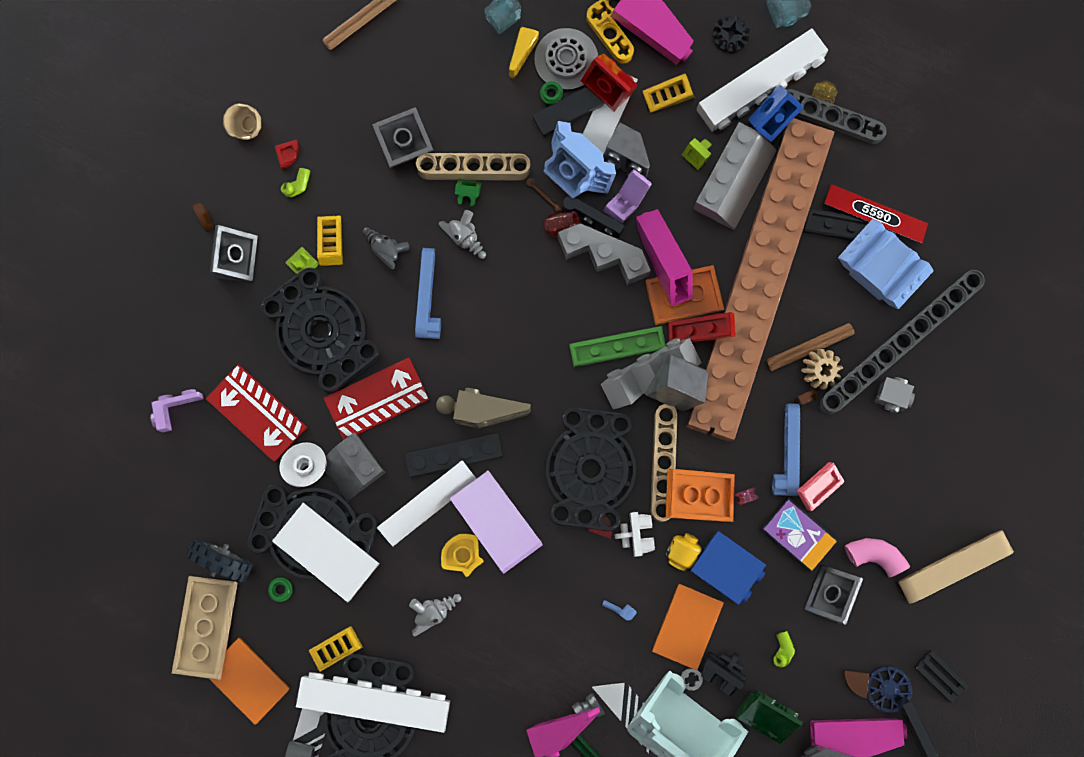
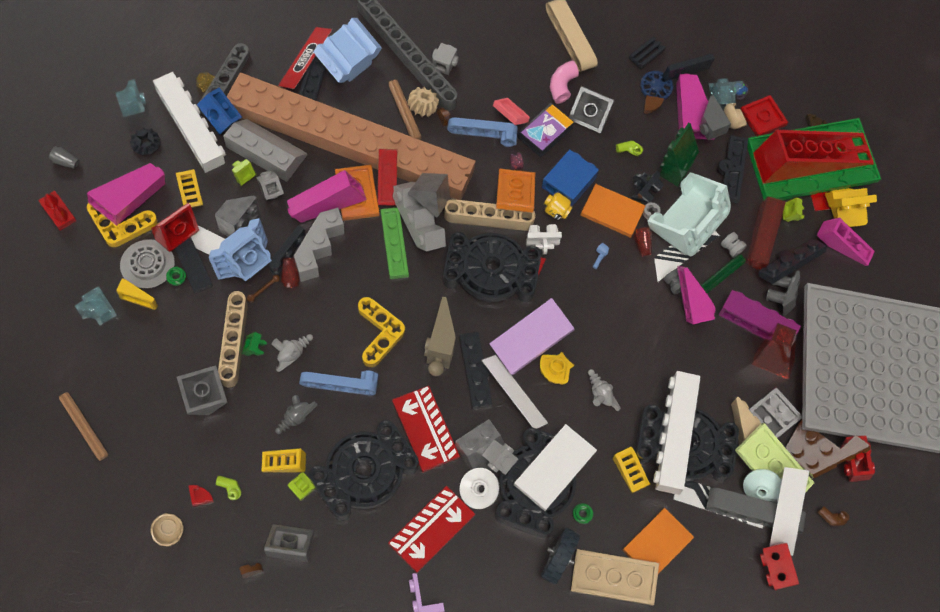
camera: 95 degrees left, 15 degrees down
lavender bracket [603,170,651,224] -> none
none -> light grey brick [256,171,284,200]
none -> yellow beam [358,297,405,367]
none -> light grey brick [482,440,518,475]
none -> clear red cone [634,227,652,256]

